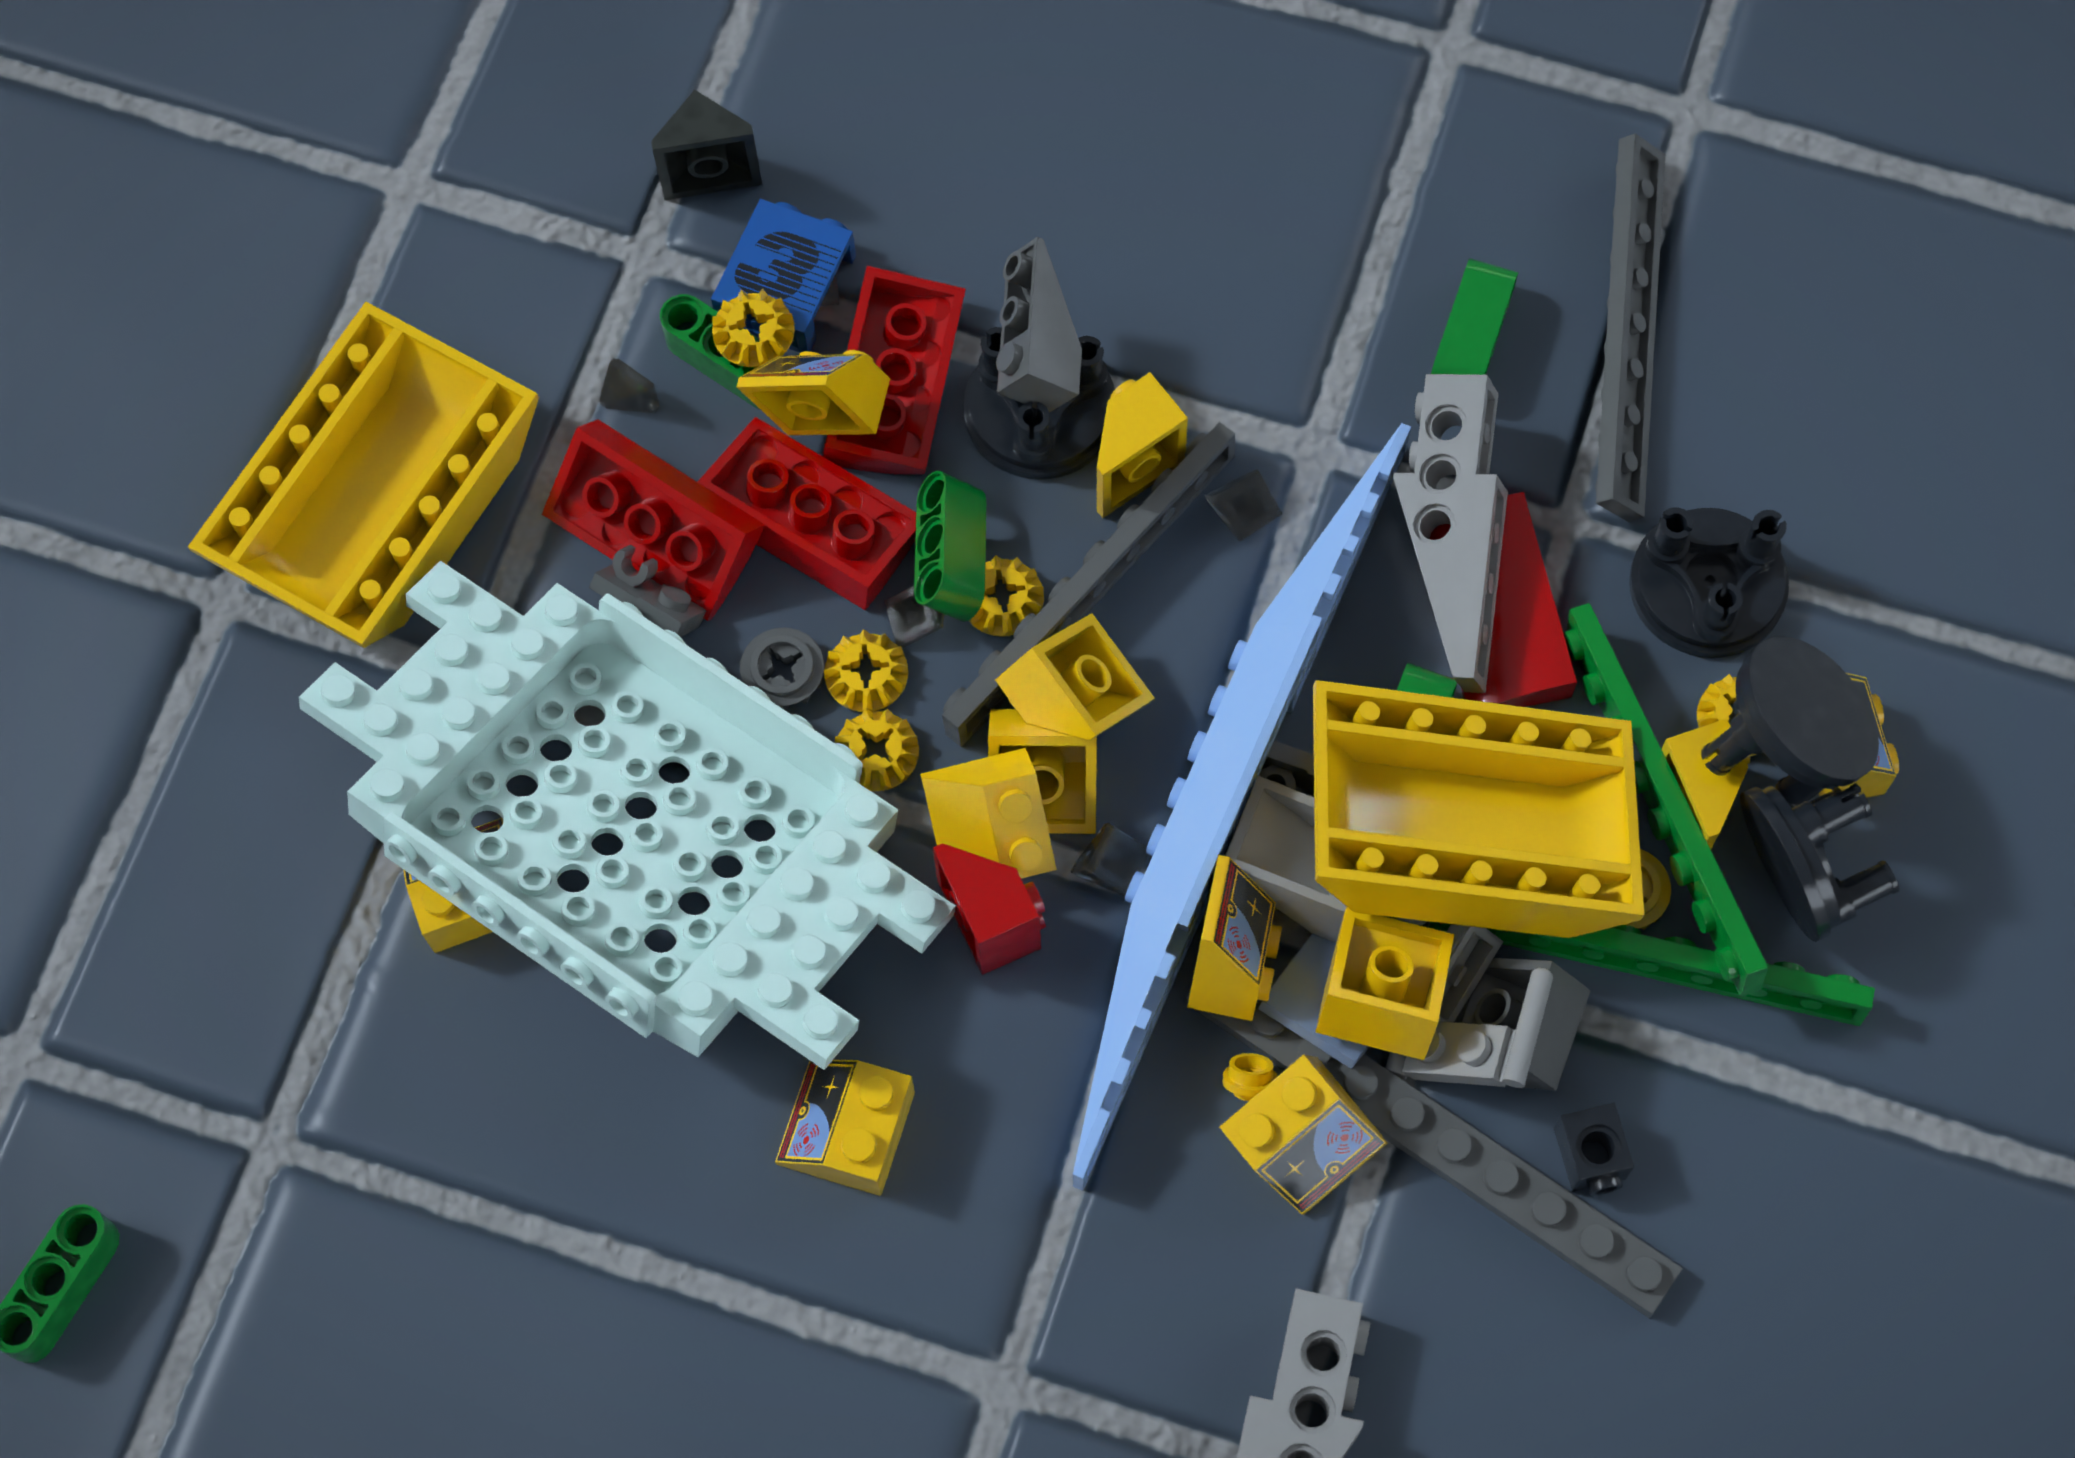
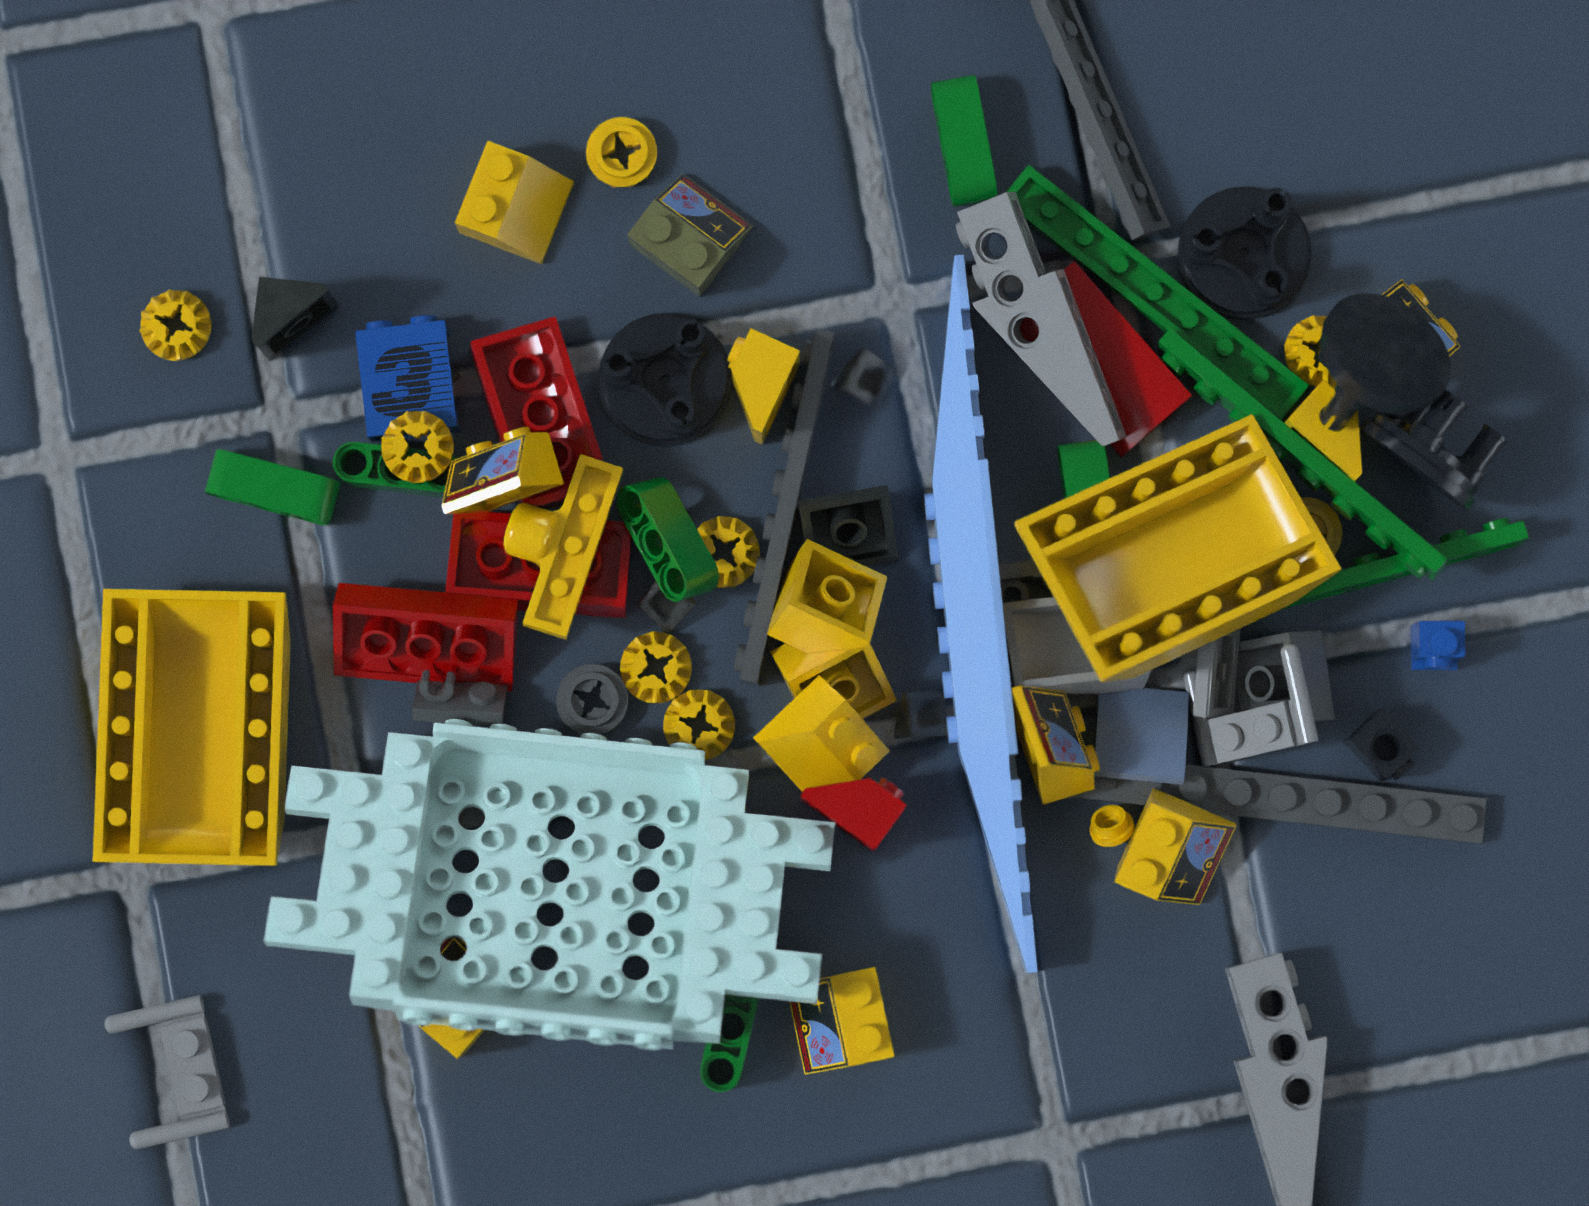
camera: 30 degrees left, 15 degrees up
clear smoke slope [599,358,660,413] -> none
dark grey slope [996,237,1082,412] -> none
yellow slope [1315,907,1454,1060] -> none
none -> light grey plate [104,995,230,1149]
none -> yellow gear [139,289,212,361]
none -> green beam [204,449,341,526]
none -> yellow slope [455,140,574,264]
none -> yellow plate [504,454,623,640]
none -> yellow gear [586,117,657,188]
none -> olive slope [627,173,753,297]
none -> green beam [700,994,759,1092]
none -> pearl dark grey slope [798,485,899,566]
none -> green plate [1007,165,1309,420]
none -> blue brick [1411,621,1465,670]

